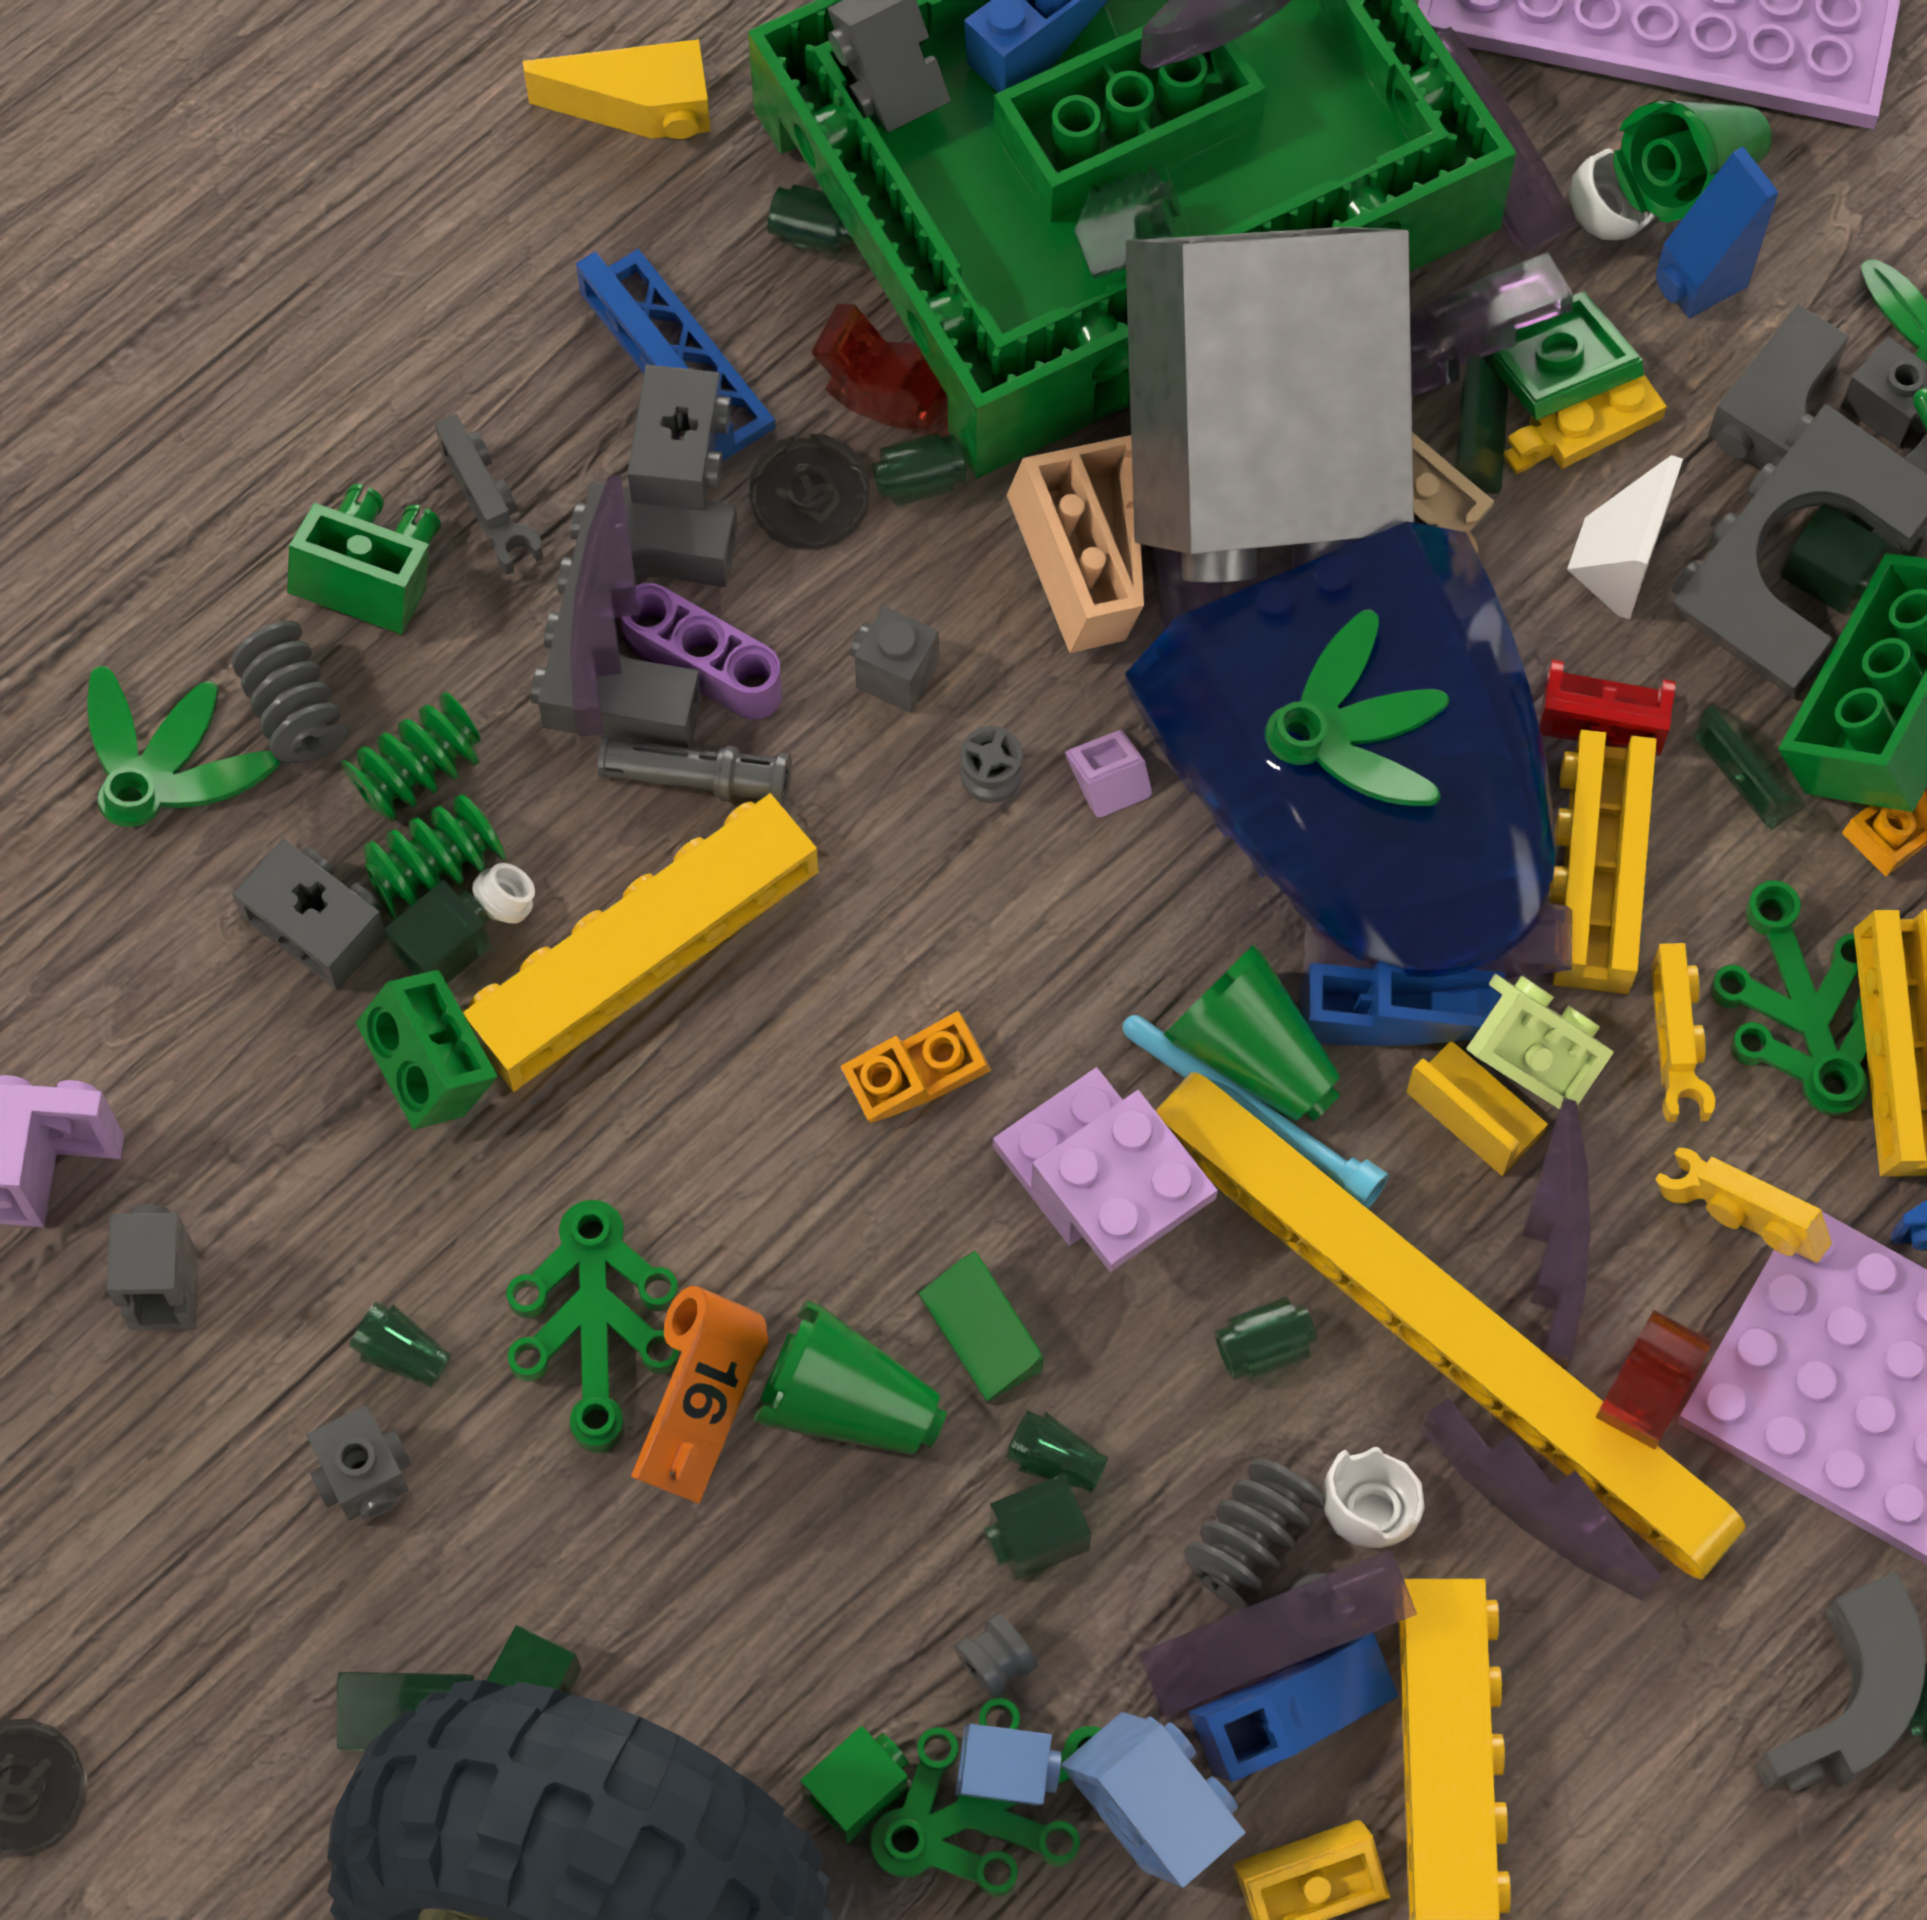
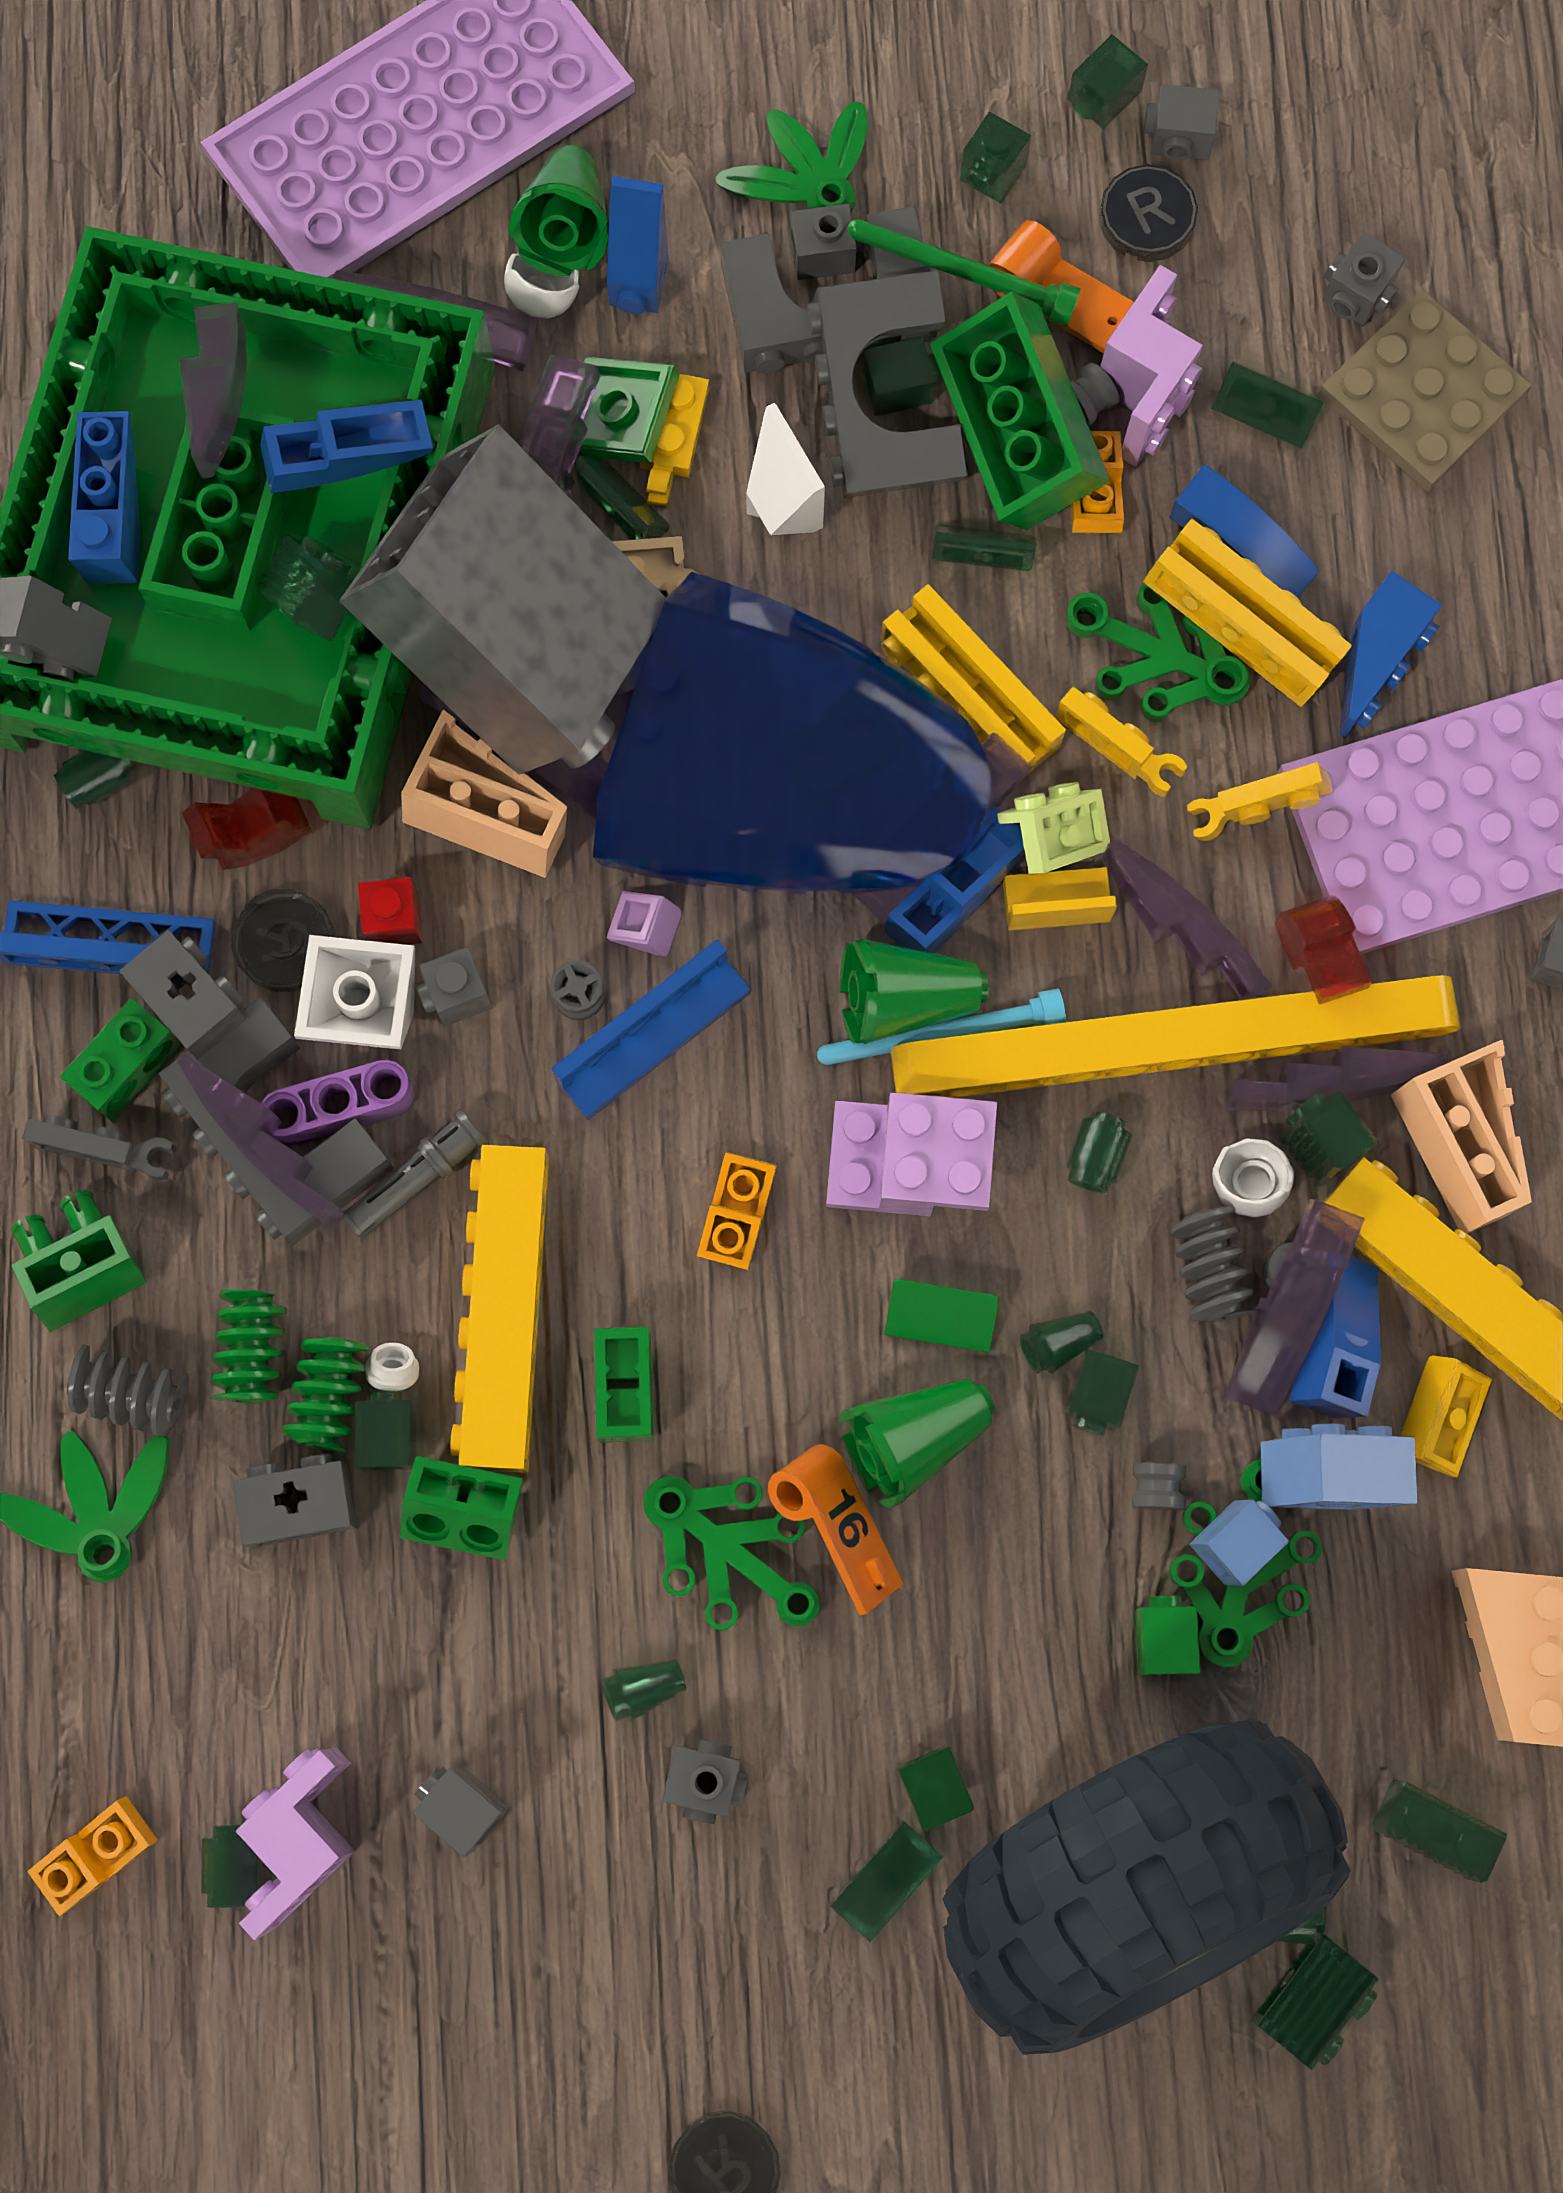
camera: 50 degrees left, 10 degrees up
clear green brick [872,432,967,507] -> none
green plant [1265,609,1450,806] -> none
red hinge [1537,659,1676,756] -> none
none -> green brick [59,998,183,1123]
none -> blue slope [260,400,433,493]
none -> white slope [294,935,415,1050]
none -> red brick [358,877,422,945]
none -> blue fence [551,939,751,1120]
none -> green brick [594,1327,654,1443]
none -> clear green brick [1282,1090,1379,1187]
none -> light nougat wedge [1391,1040,1532,1234]

